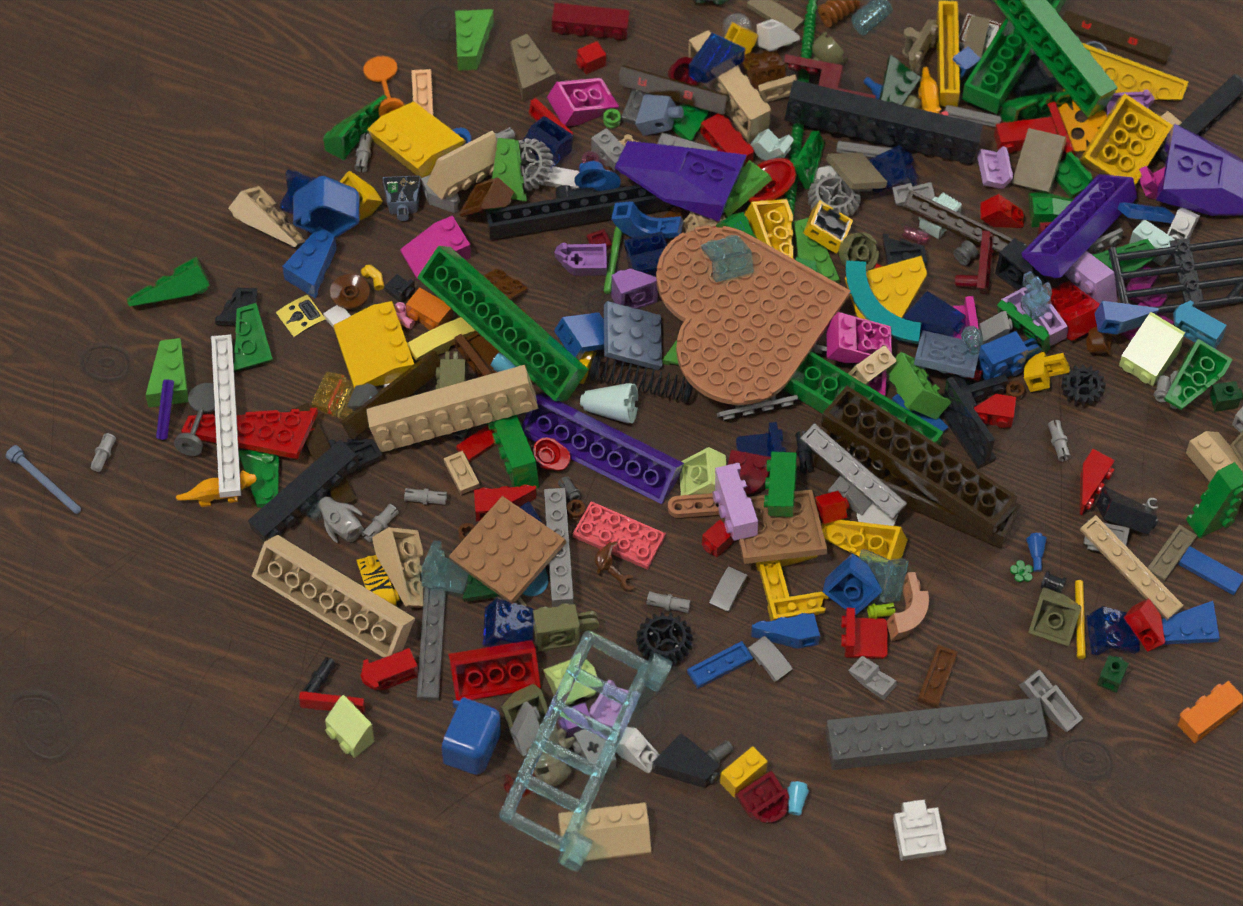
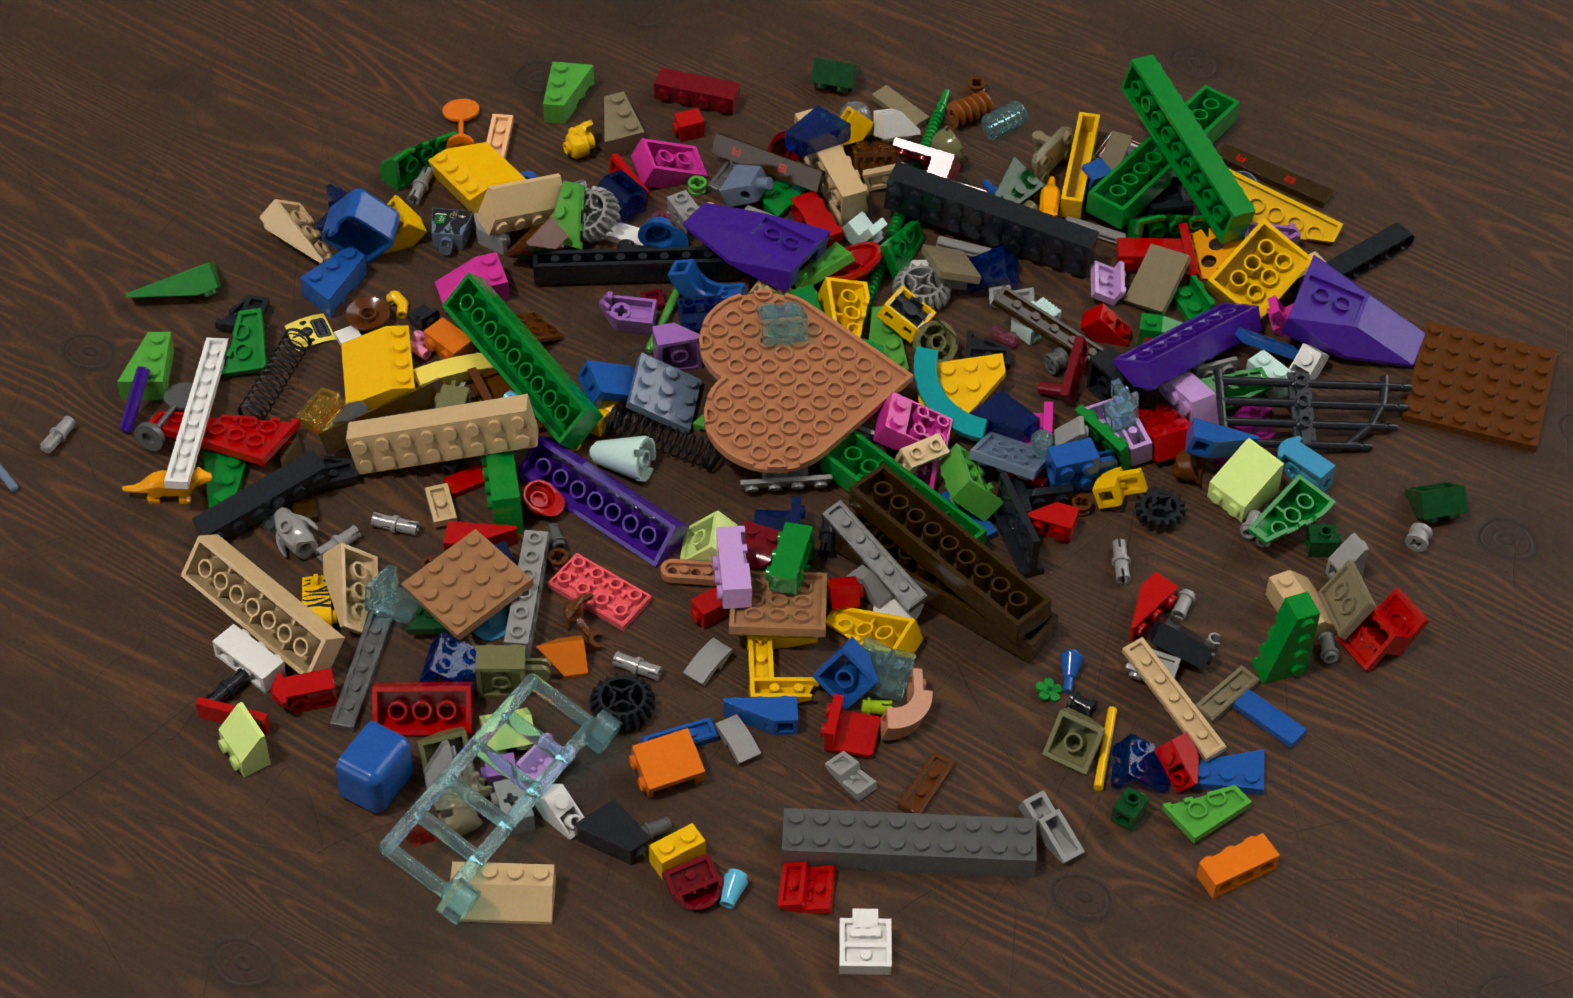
camera: 10 degrees right, 10 degrees down
none -> white brick [212,624,287,694]
none -> black piece [237,328,312,420]
none -> orange slope [536,635,588,679]
none -> yellow head [563,120,596,159]
none -> orange panel [629,728,705,798]
none -> red slope [777,861,837,914]
none -> bright green wing [1161,785,1252,843]
none -> light grey pin [1171,589,1196,620]

